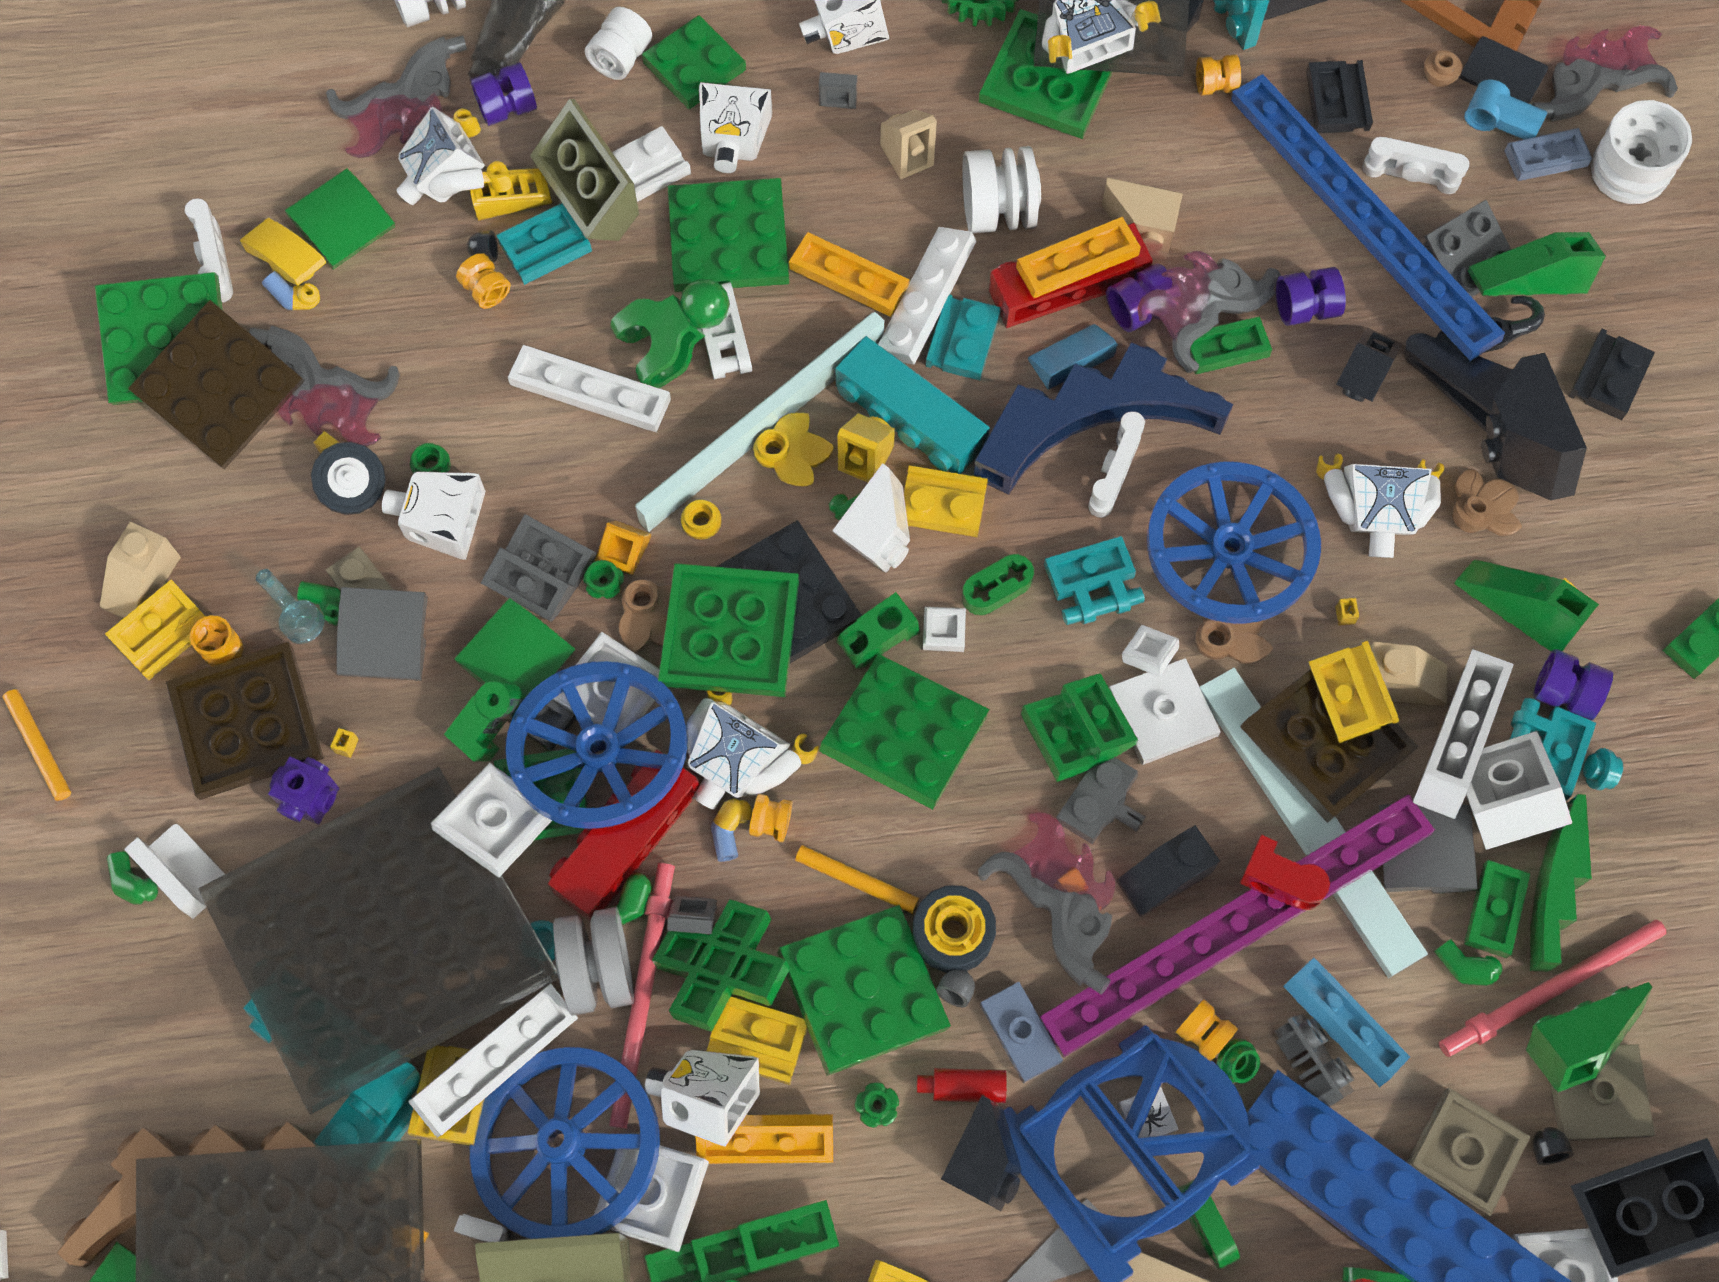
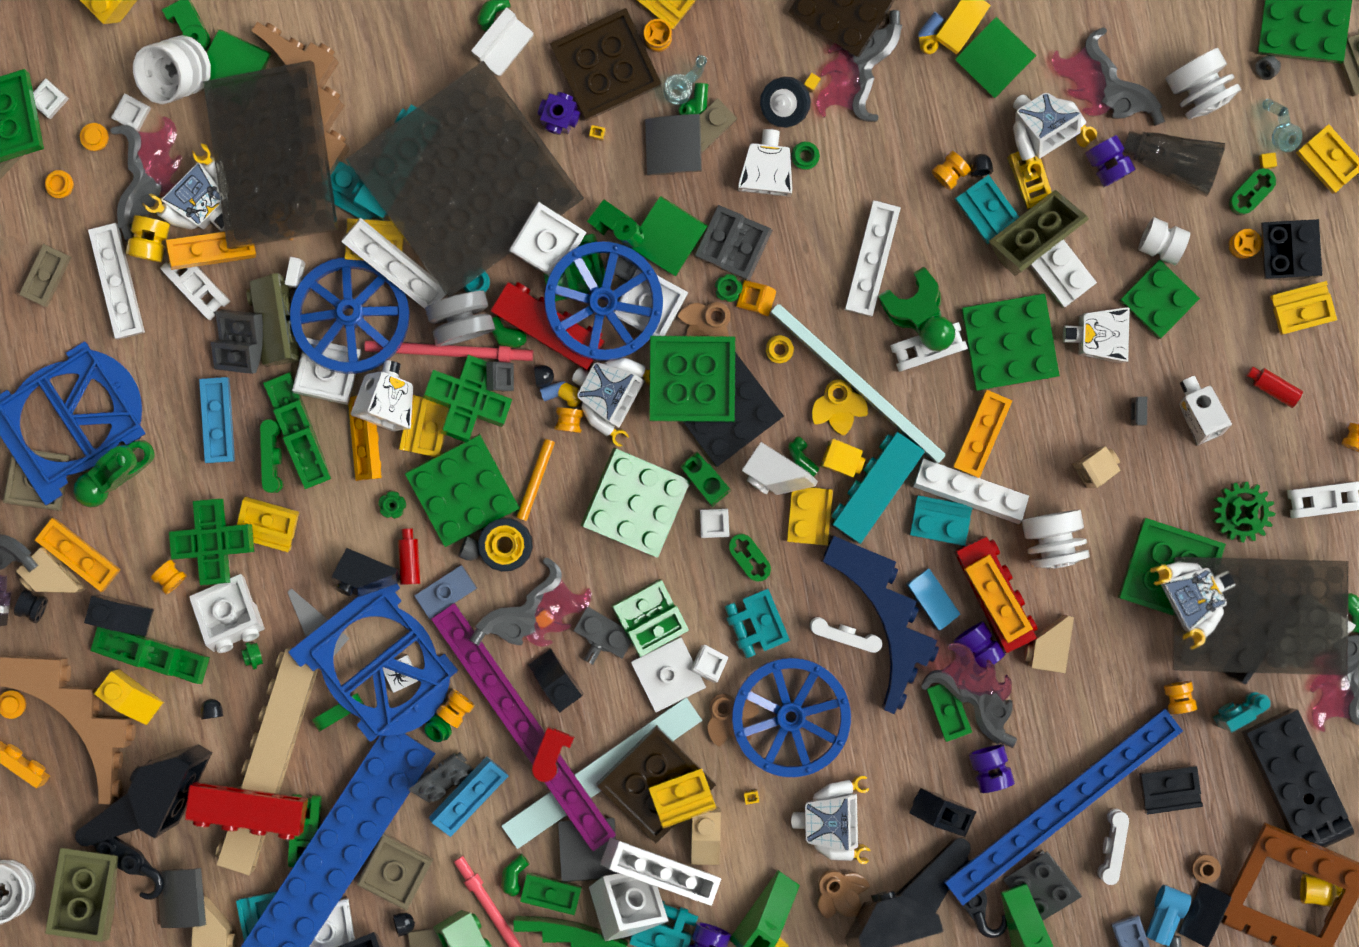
camera: 90 degrees right, 20 degrees up
none -> black hinge [534,365,554,388]

